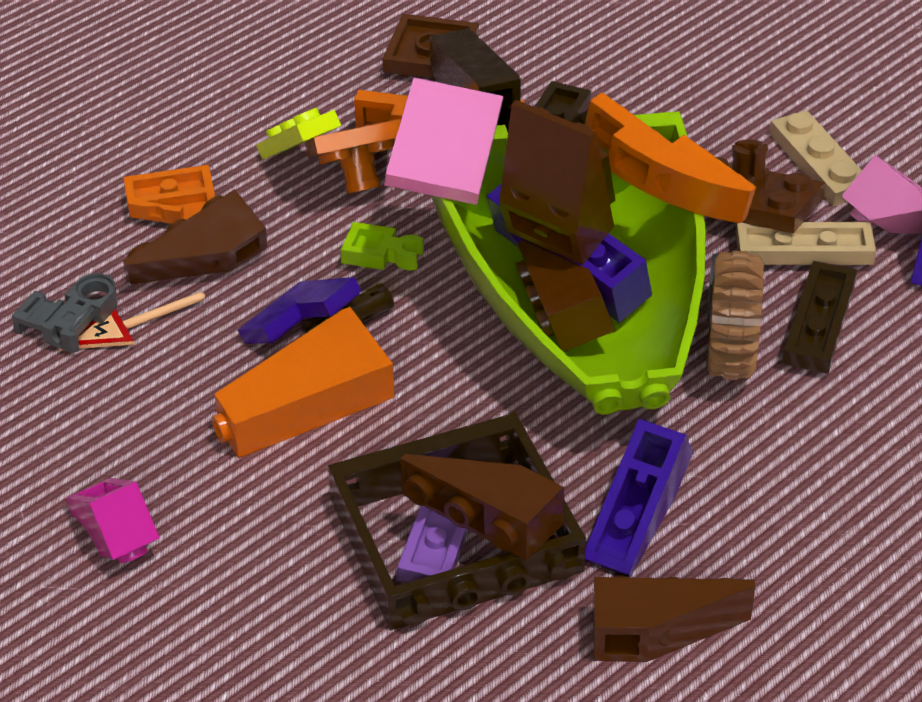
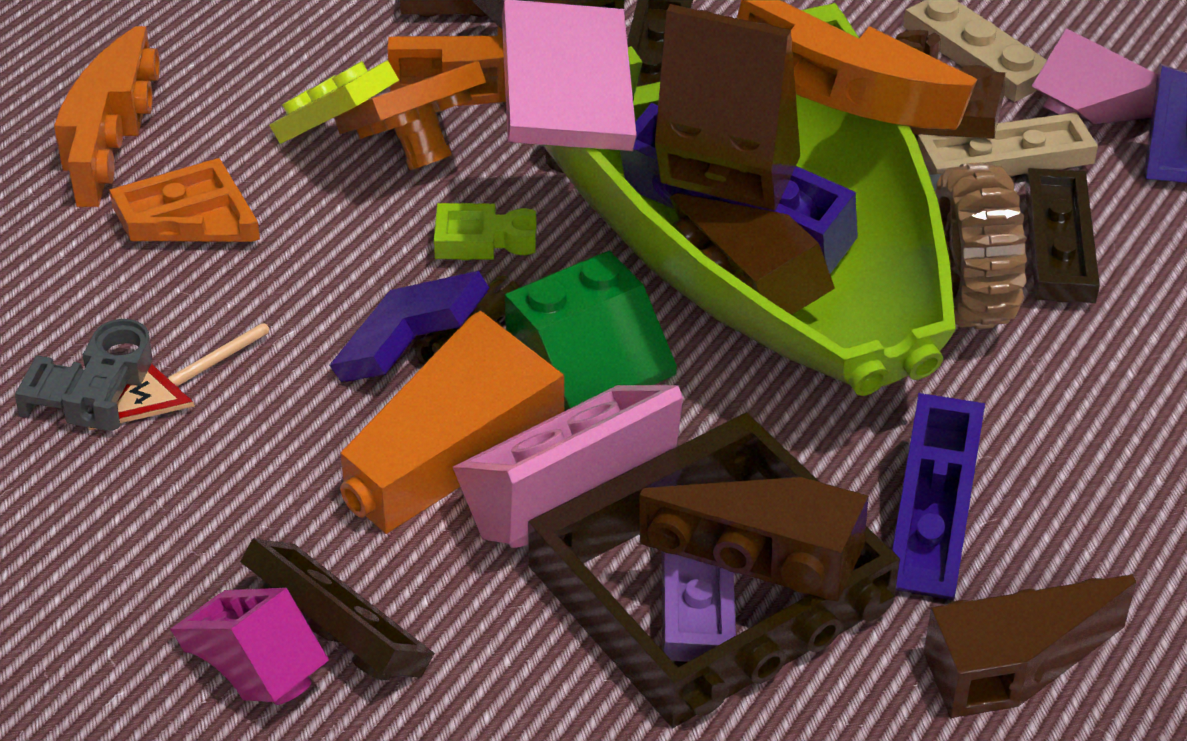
camera: 15 degrees left, 0 degrees up
reddish brown slope [123,189,267,284] -> none
none -> orange slope [54,26,160,207]
none -> dark brown plate [240,538,435,681]
none -> bright pink slope [453,385,683,548]
none -> green slope [505,250,677,411]

